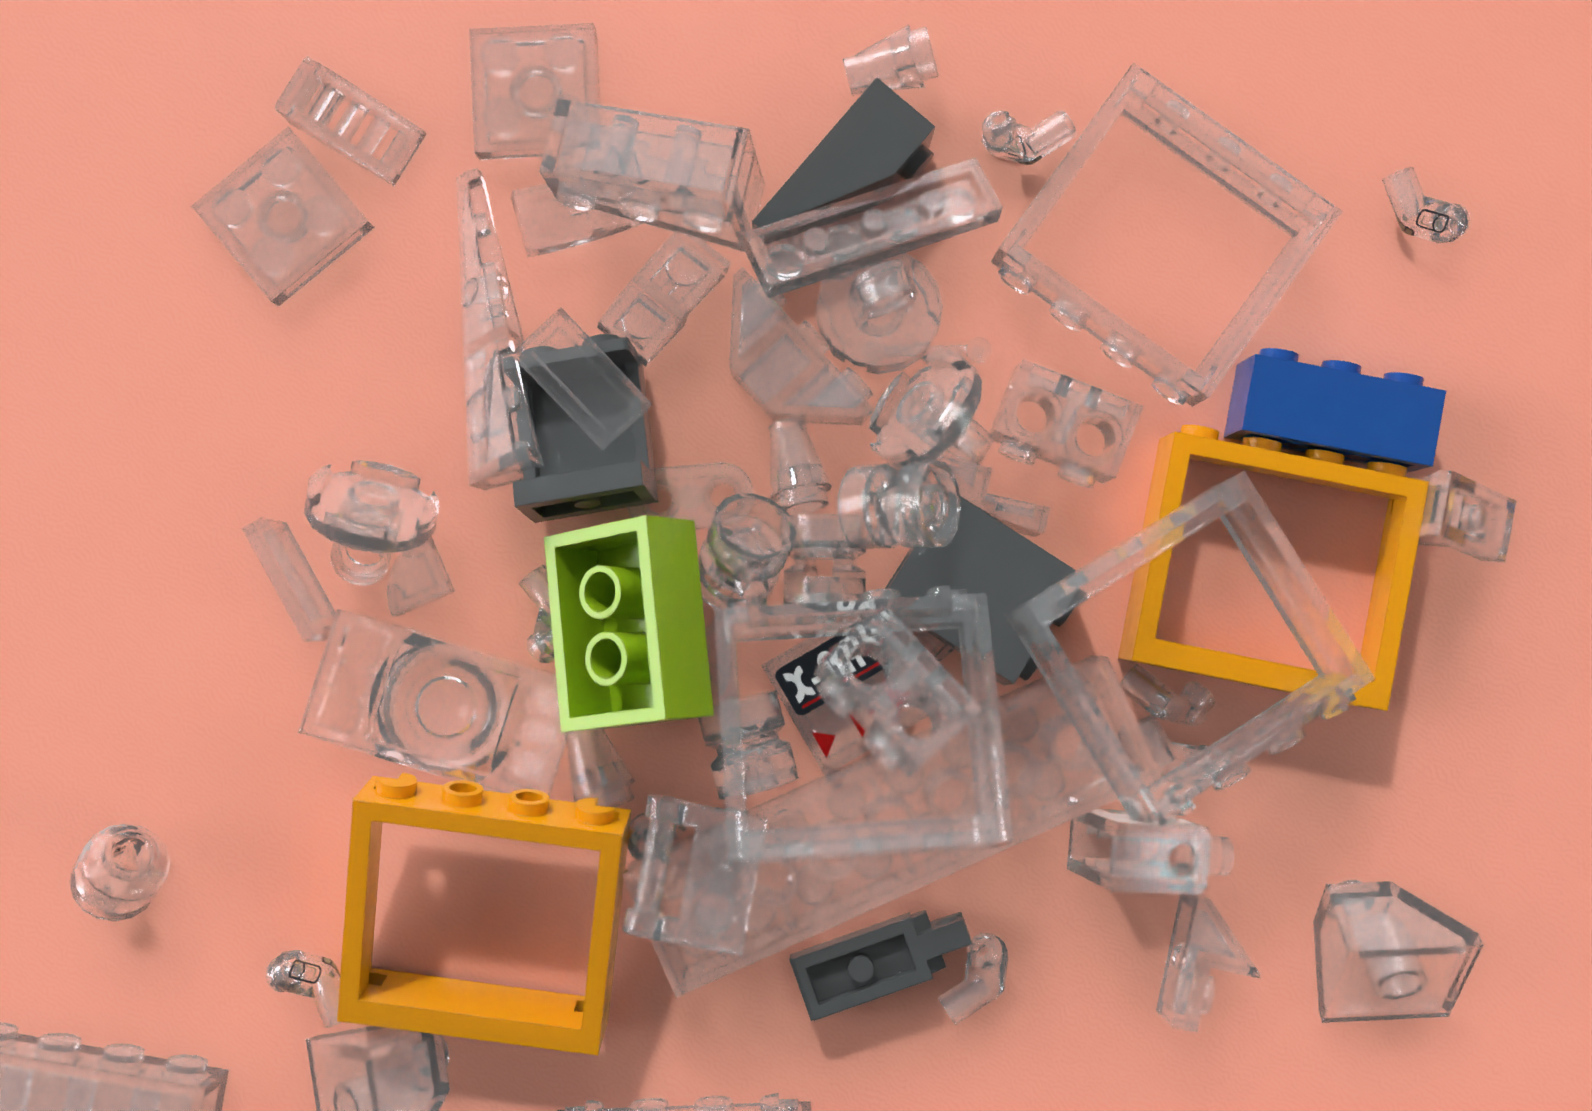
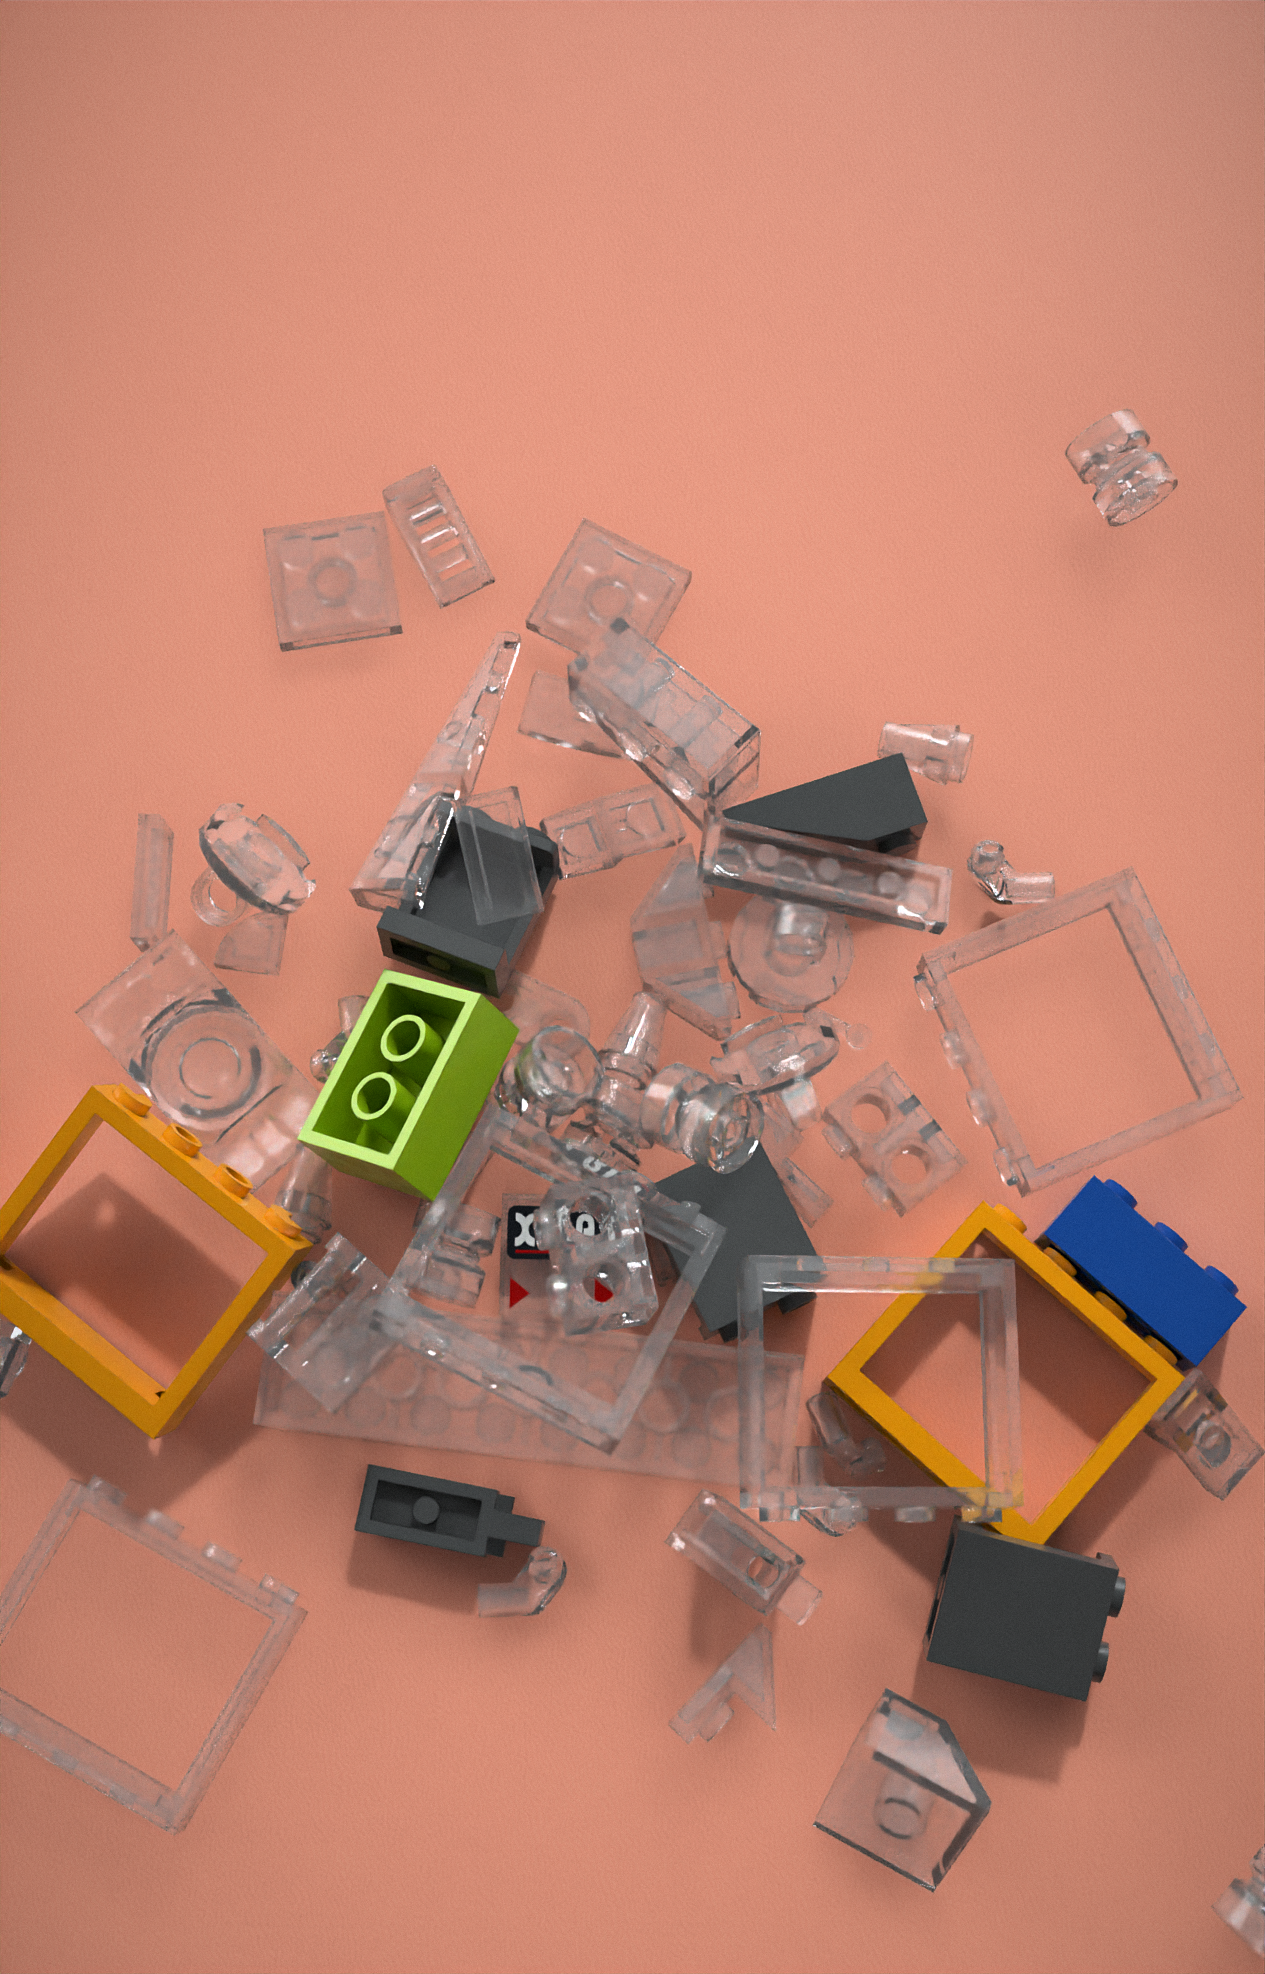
camera: 35 degrees right, 10 degrees down
none -> dark grey panel [922,1514,1126,1701]

